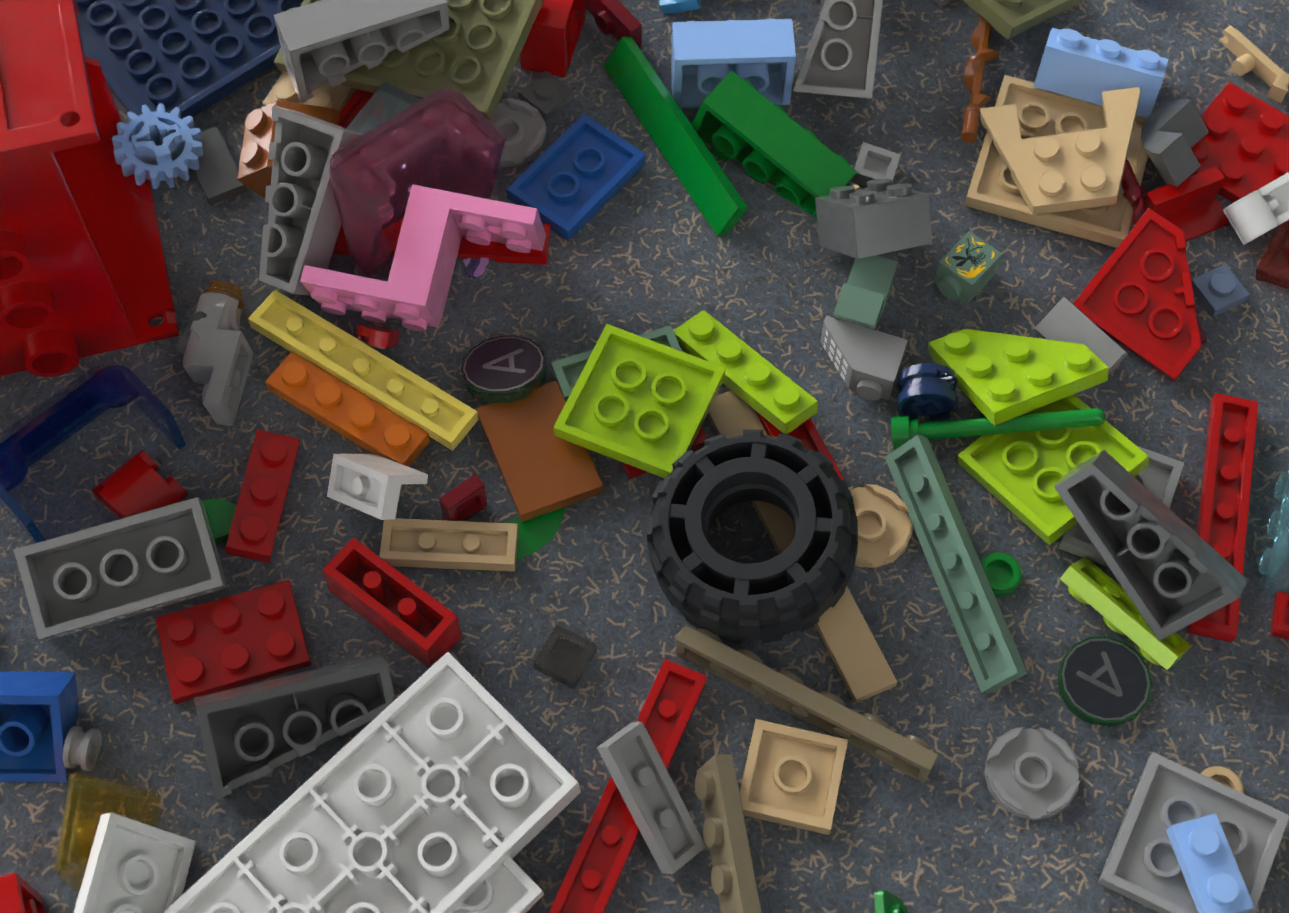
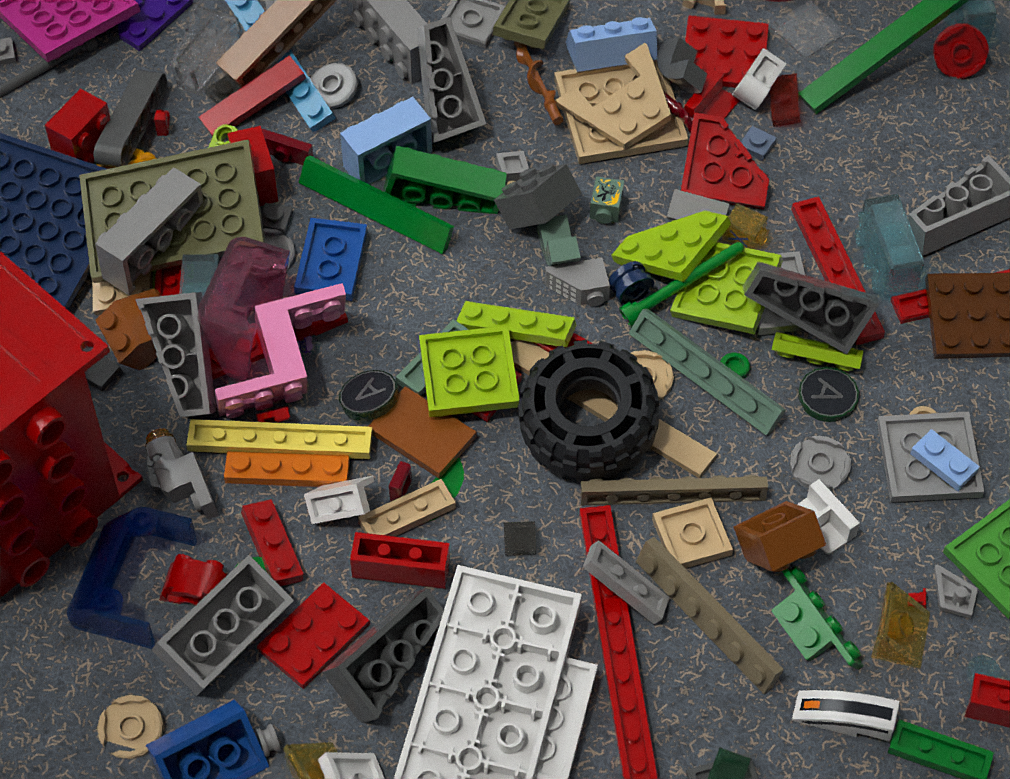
camera: 30 degrees left, 5 degrees down
none -> clear yellow brick [722,203,769,249]
none -> dark orange brick [733,501,826,572]
none -> white panel [797,479,860,555]

